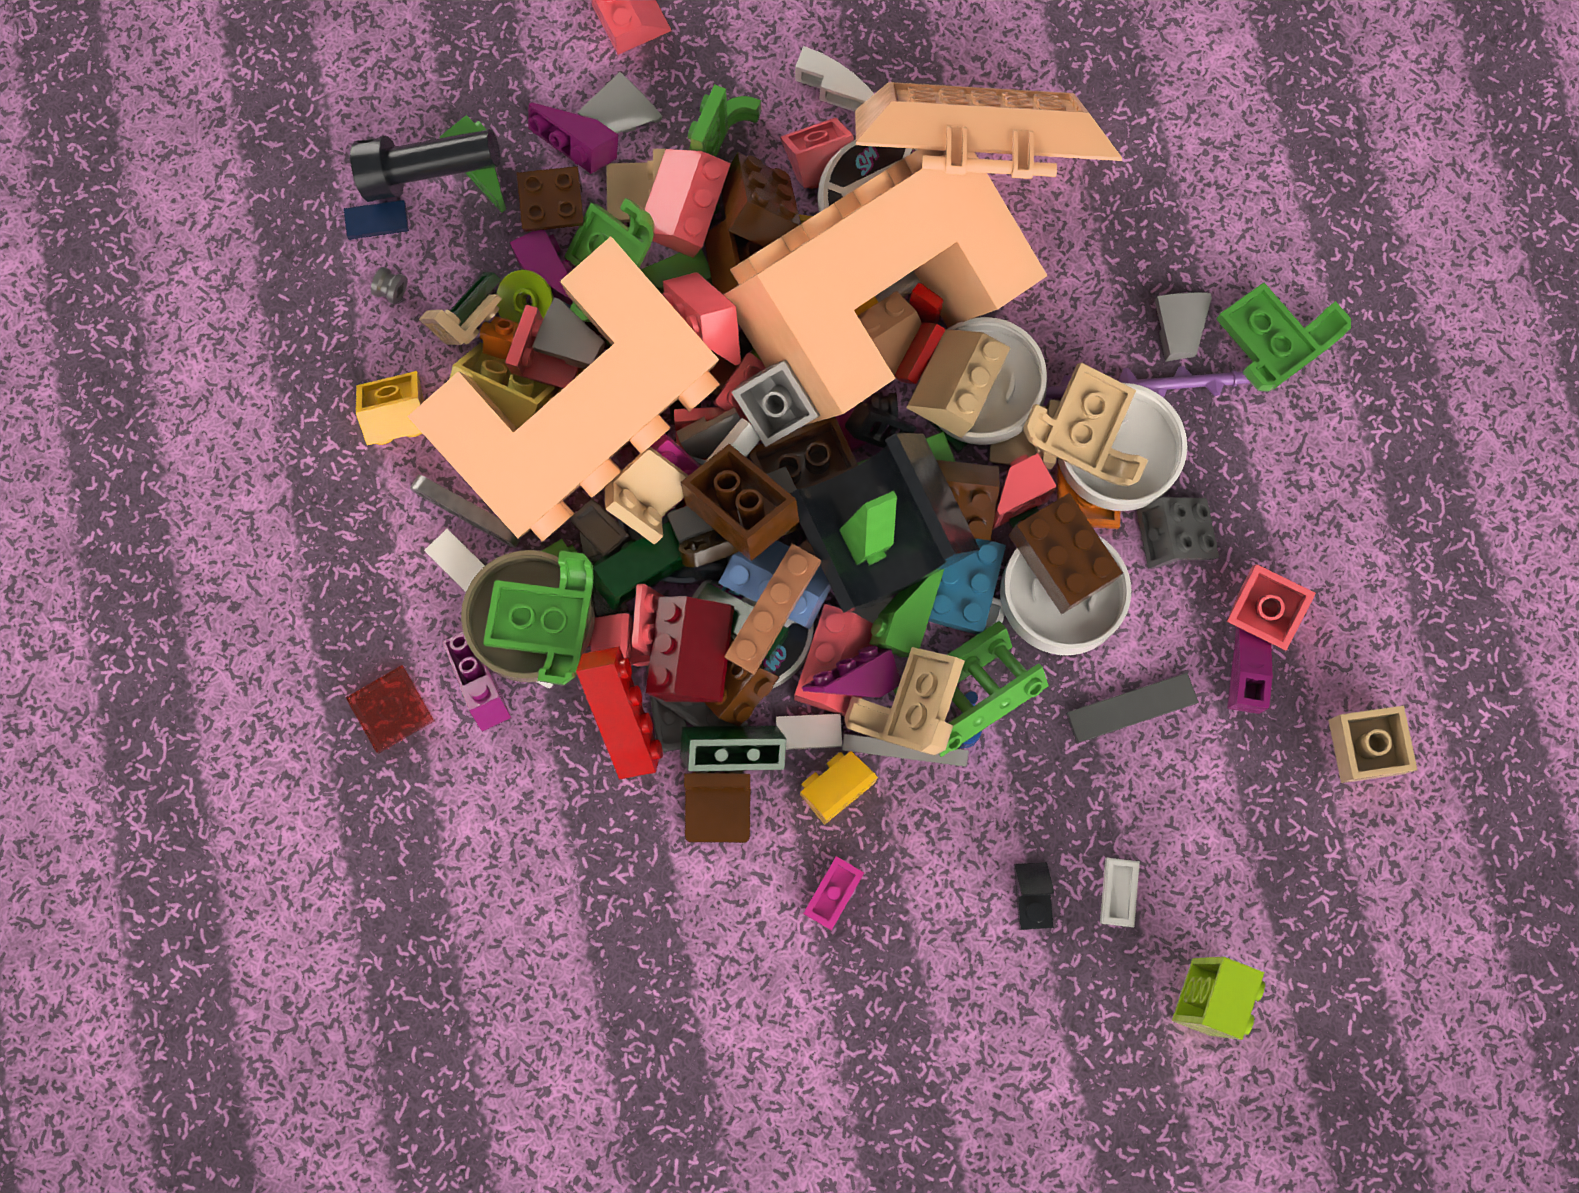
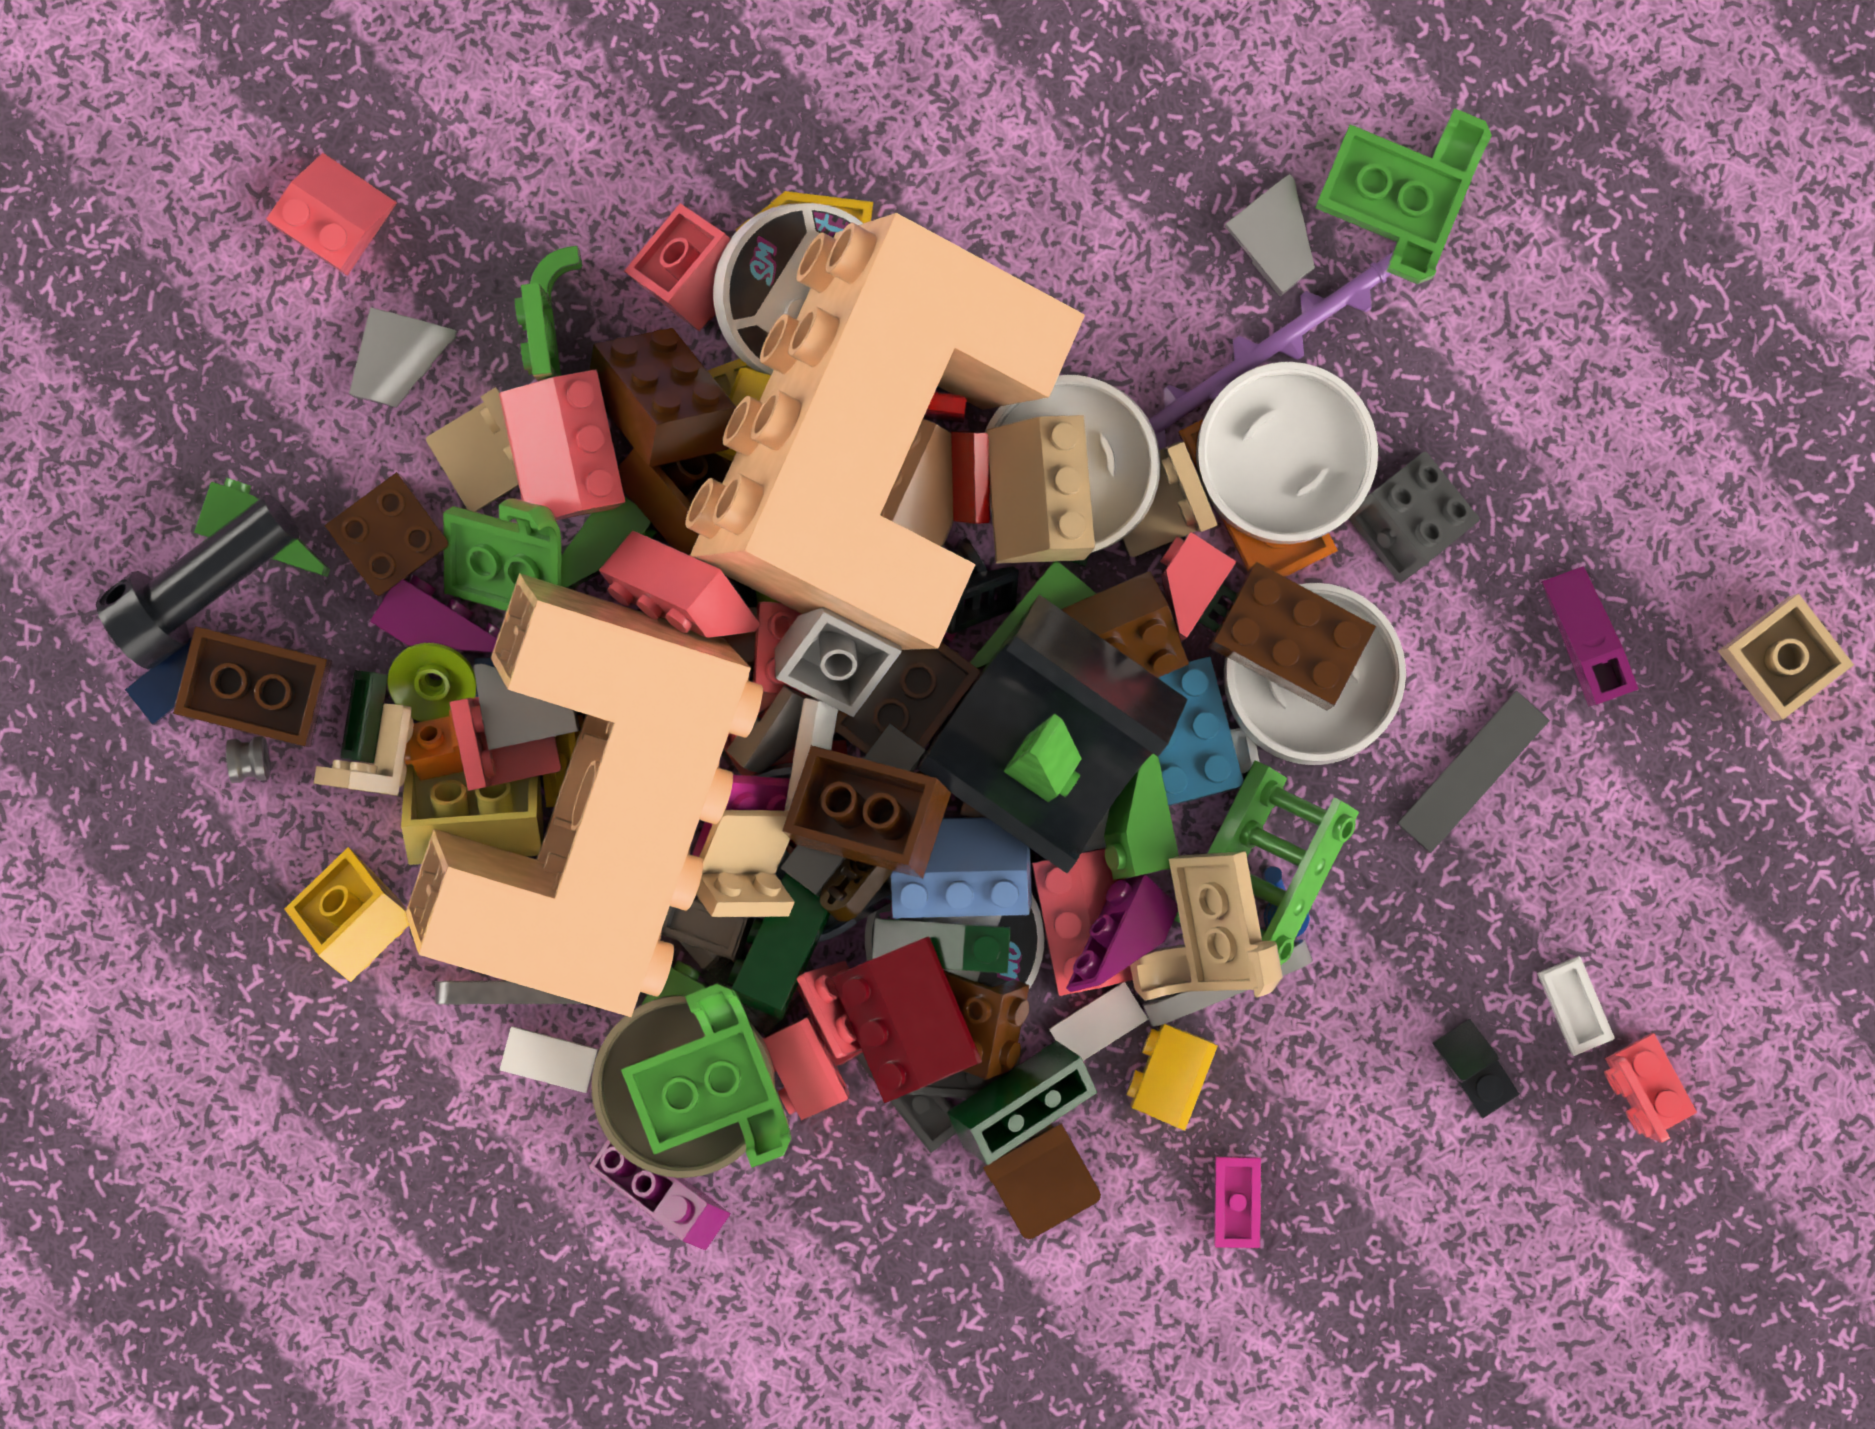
camera: 25 degrees left, 10 degrees up
clear red tile [345,665,435,754] -> none
magenta slope [528,102,618,174] -> none
brick [576,646,663,780] -> none
nougat plate [724,544,821,675] -> none
white slope [795,46,874,112] -> none
light nougat container [855,82,1122,179] -> none
tan piece [1023,362,1148,486] -> none
lime brick [1172,957,1265,1040] -> none
coral slope [1227,564,1316,651] -> none
none -> reddish brown brick [173,626,332,747]
none -> coral bracket [1604,1033,1697,1143]

